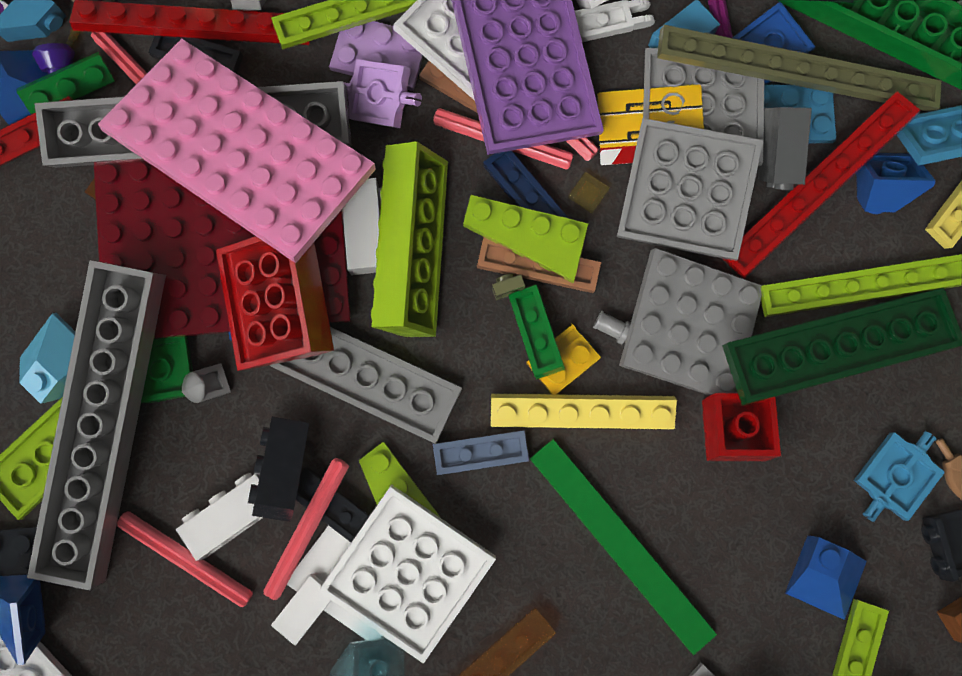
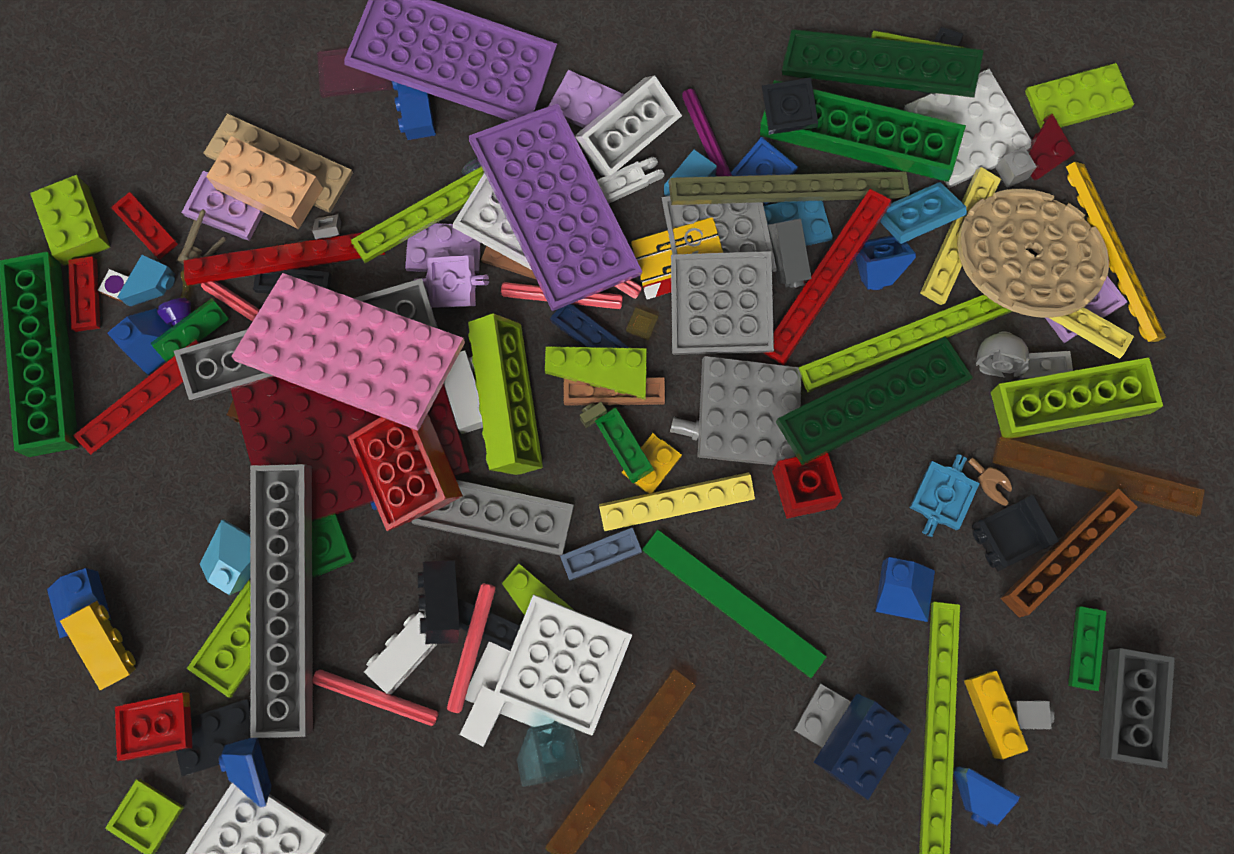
camera: 10 degrees left, 5 degrees down
light grey plate [182,363,231,403] -> none

